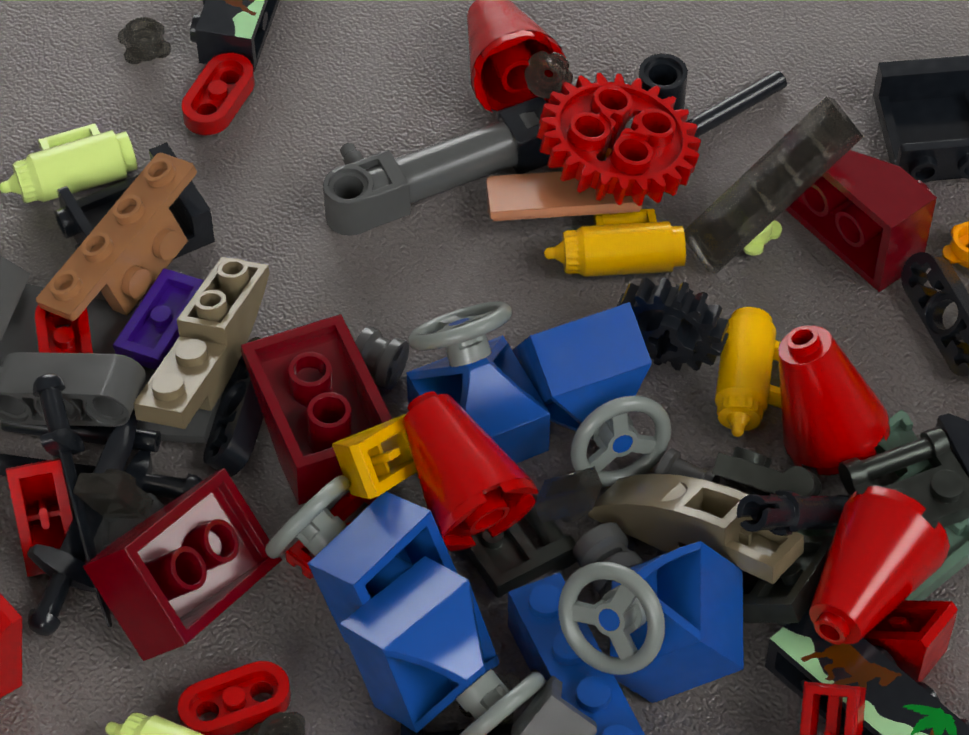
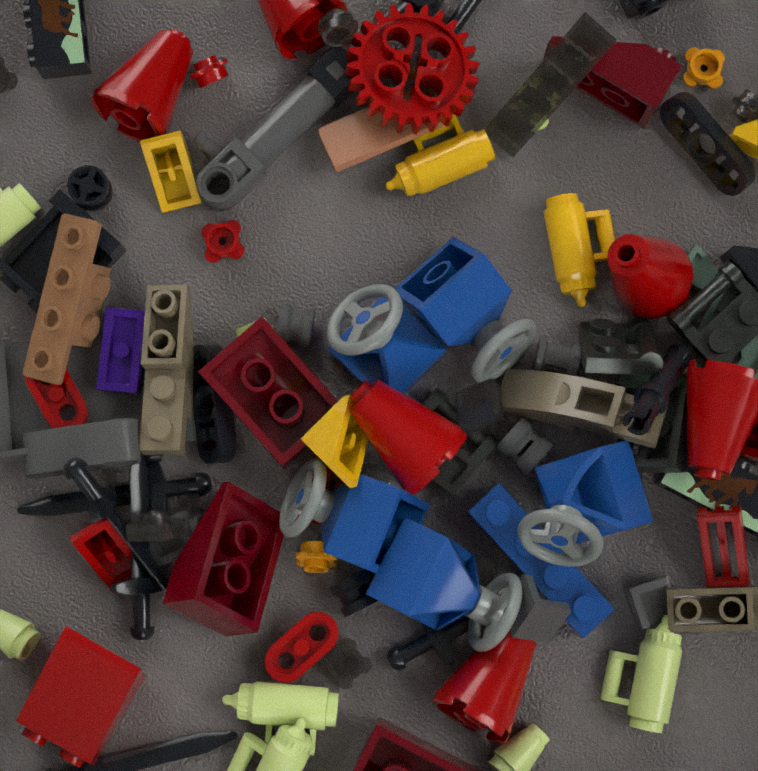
camera: 15 degrees left, 30 degrees up
red plate [182,53,255,135] -> none
black gear [616,277,729,371] -> none
none -> black wheel [67,165,113,212]
none -> red cone [90,29,194,142]
none -> yellow slope [140,130,201,213]
none -> red plate [189,55,229,89]
none -> red plate [201,220,245,263]
none -> light orange plate [296,541,337,573]
none -> black wheel [330,569,378,618]

